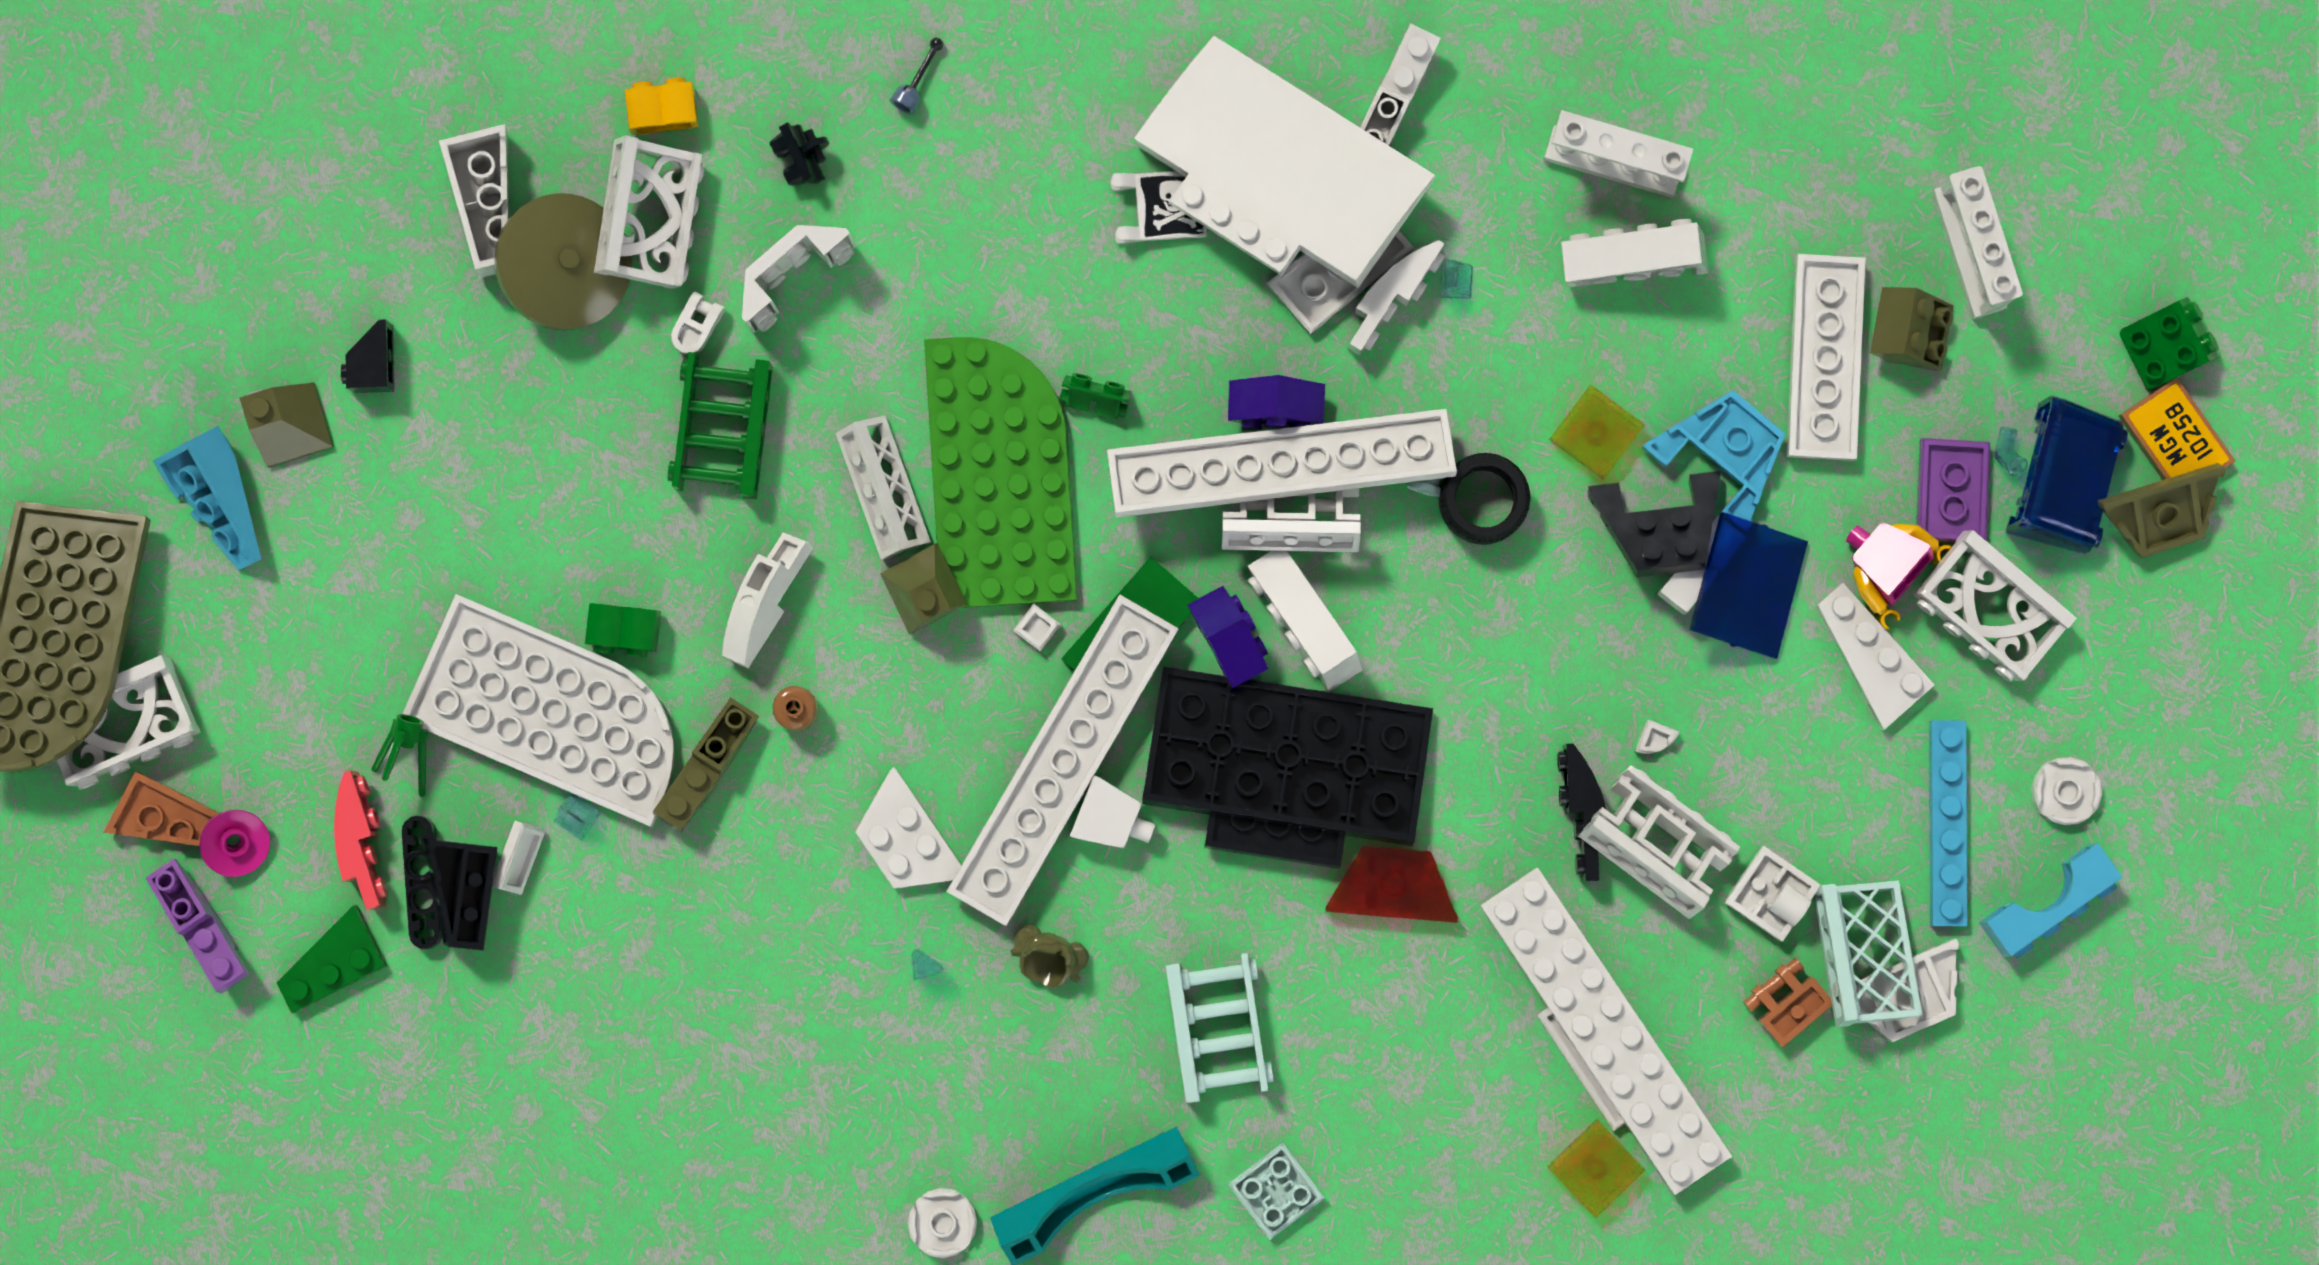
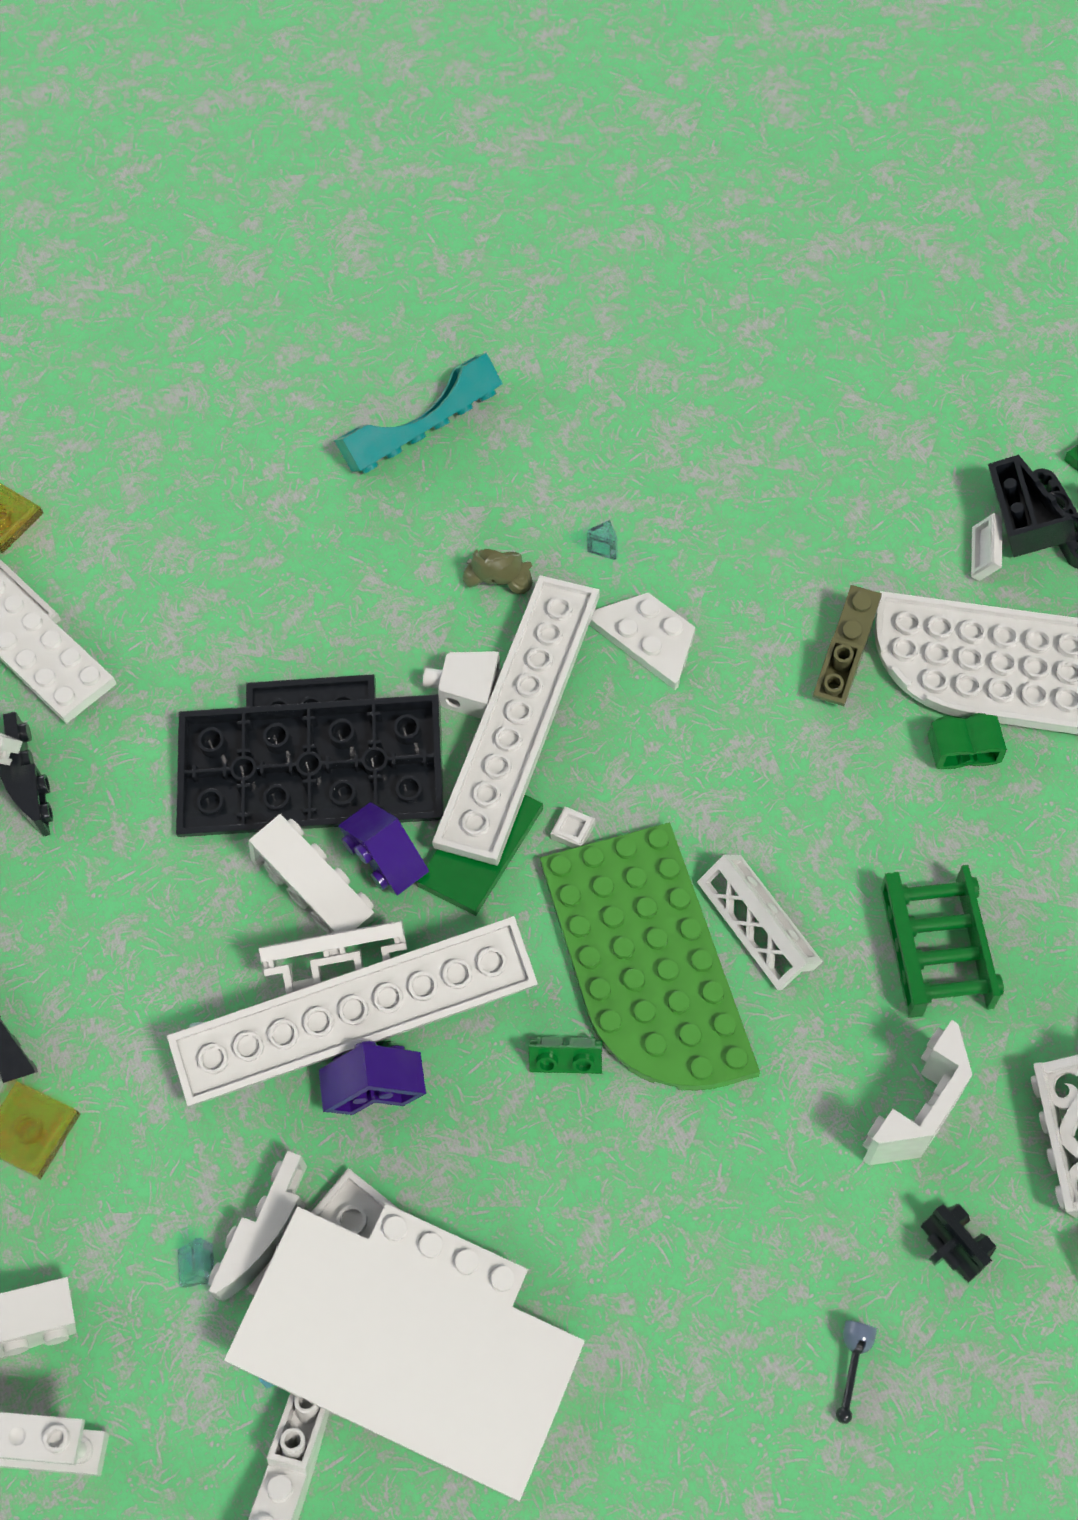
camera: 170 degrees right, 25 degrees down
clear light blue slope [554,793,602,840] -> none
white plate [671,292,725,355] -> none
white slope [722,533,813,668] -> none
medium nougat head [773,686,819,731] -> none
olive slope [880,543,967,635] -> none
white tile [908,1188,977,1258] -> none
flag [1111,171,1207,244] -> none
light aqua fence [1165,953,1274,1103] -> none
light aqua tile [1228,1142,1324,1240] -> none
clear red wing [1325,846,1458,923] -> none
black tyre [1439,453,1530,545] -> none

